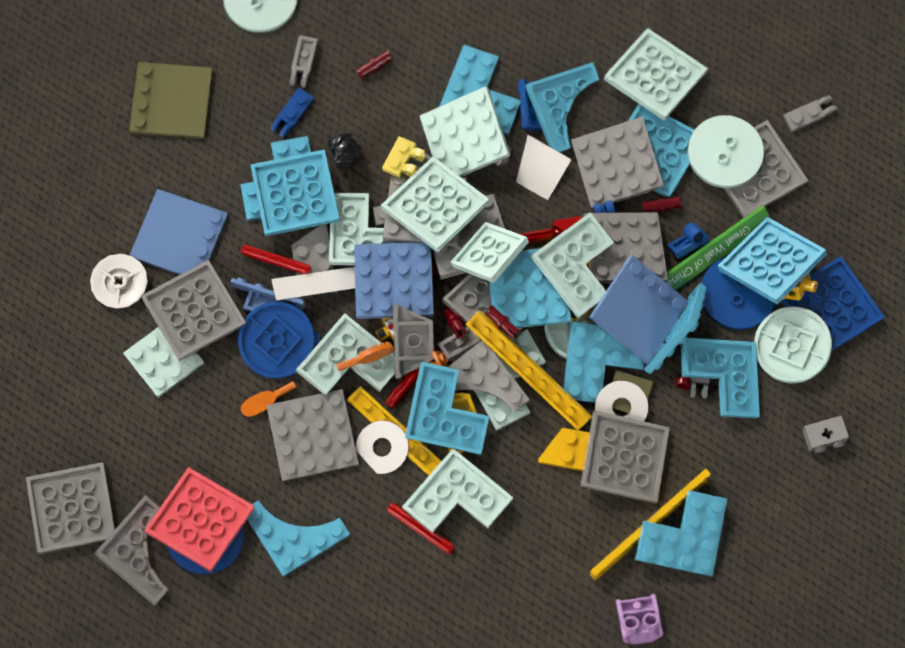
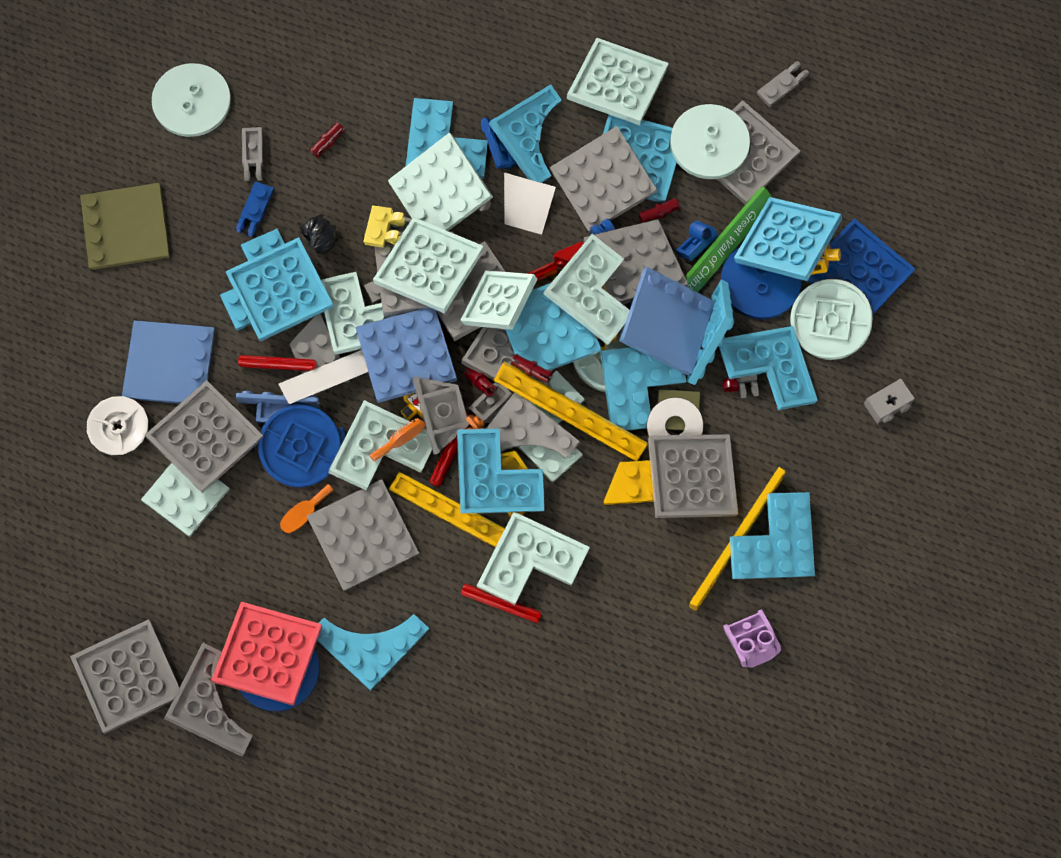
camera: 15 degrees left, 0 degrees up
white sticker [356,421,408,474] -> none

